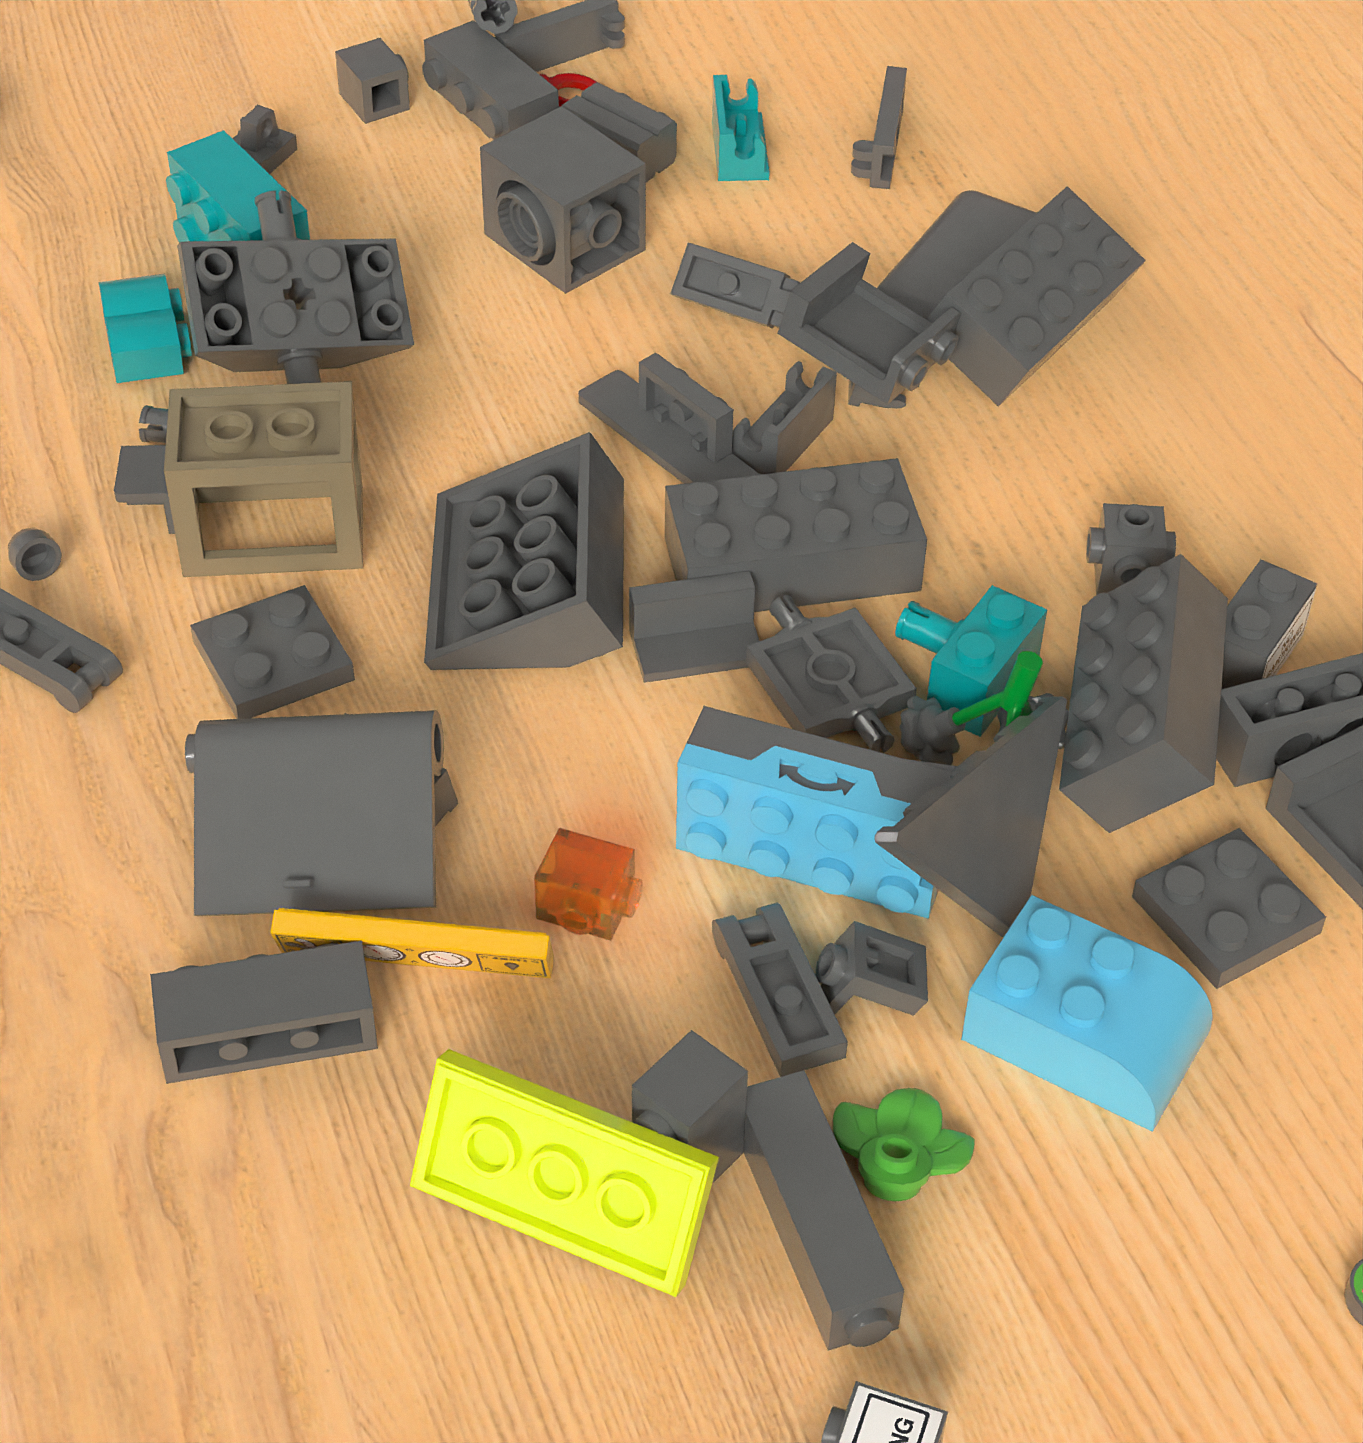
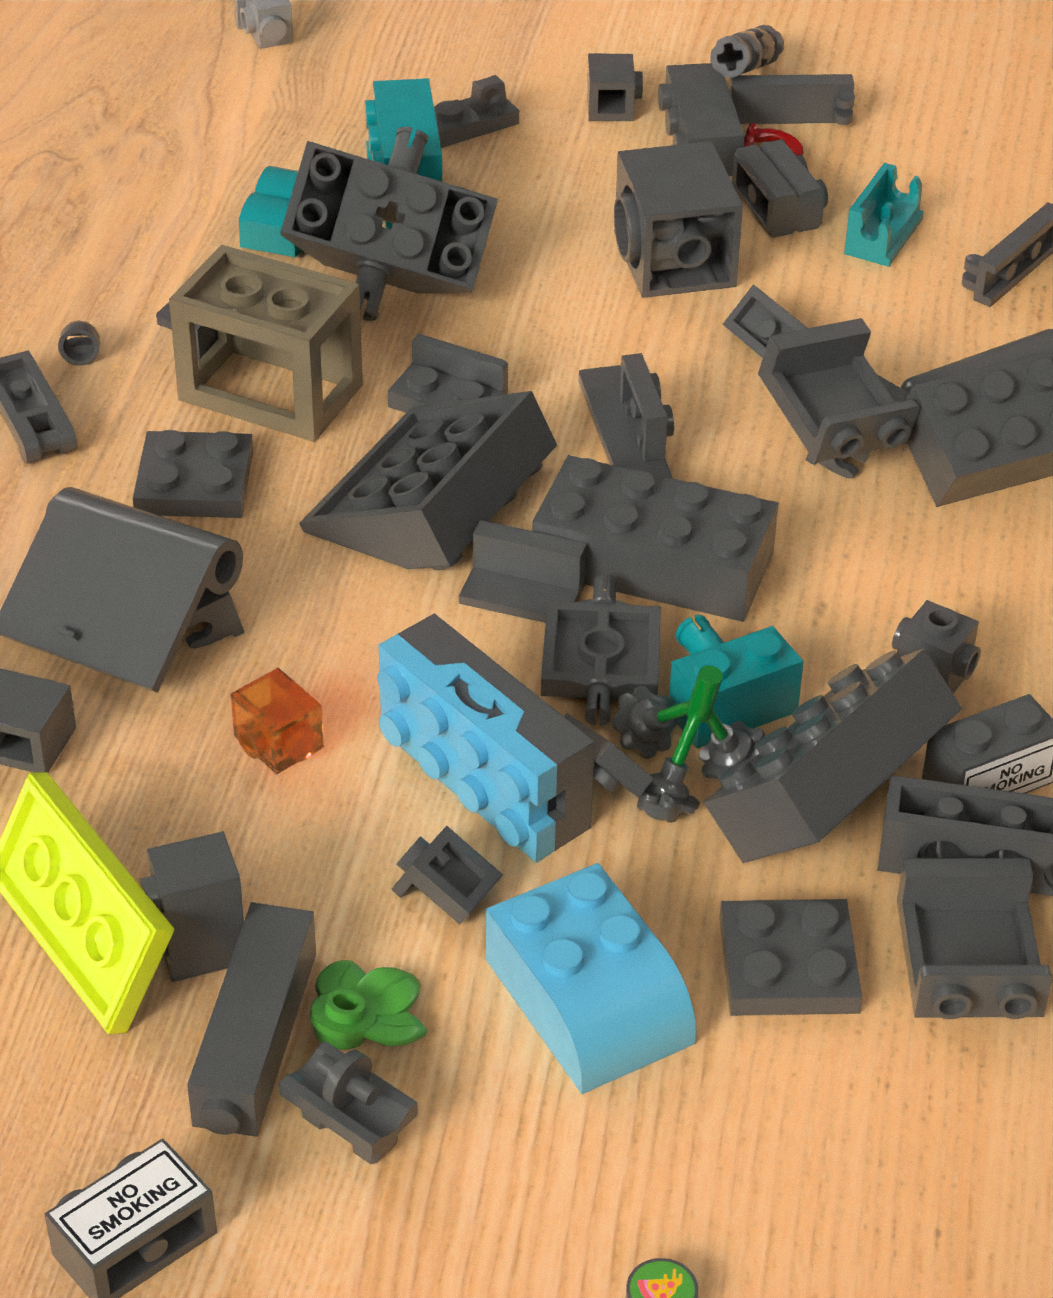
camera: 30 degrees right, 5 degrees down
yellow tile [270,908,554,978] -> none
dark grey plate [712,902,848,1077] -> none
dark grey hinge [732,361,837,474] -> none
dark grey tile [874,696,1067,937] -> none
none -> dark grey hips [279,1041,418,1164]
none -> dark grey bracket [388,334,508,413]

